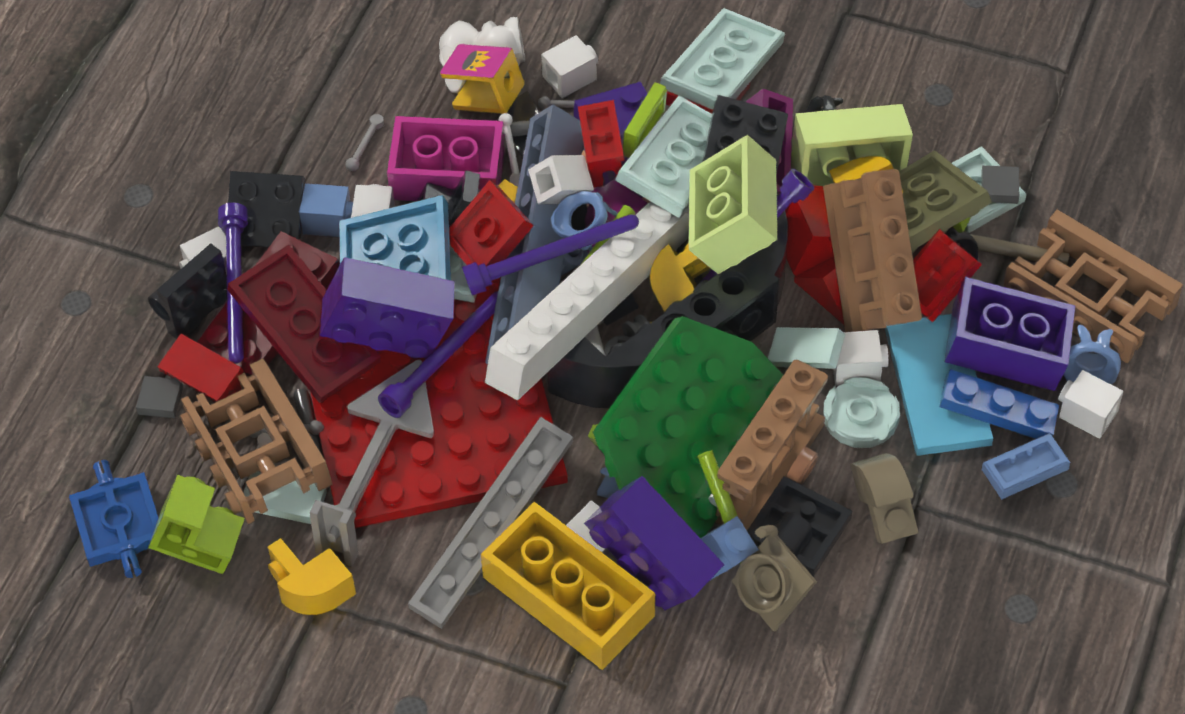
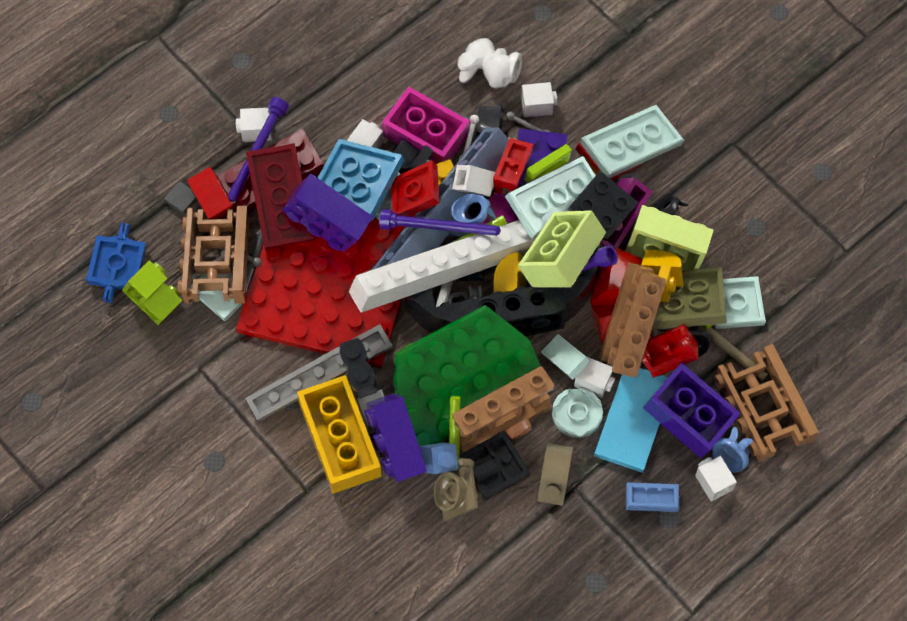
camera: 25 degrees right, 10 degrees up
black plate [148,243,227,339] -> none
black plate [228,171,305,248] -> none
yellow brick [268,538,356,615] -> none
medium blue brick [299,183,353,237] -> none
light grey piece [309,360,434,567] -> none
light grey hinge [345,114,384,171] -> none
dark purple piece [378,291,498,418] -> none
yellow piece [440,44,525,114] -> none
blue plate [939,369,1059,439] -> none
dark grey tile [981,165,1020,204] -> none
none -> black brick [340,338,378,399]

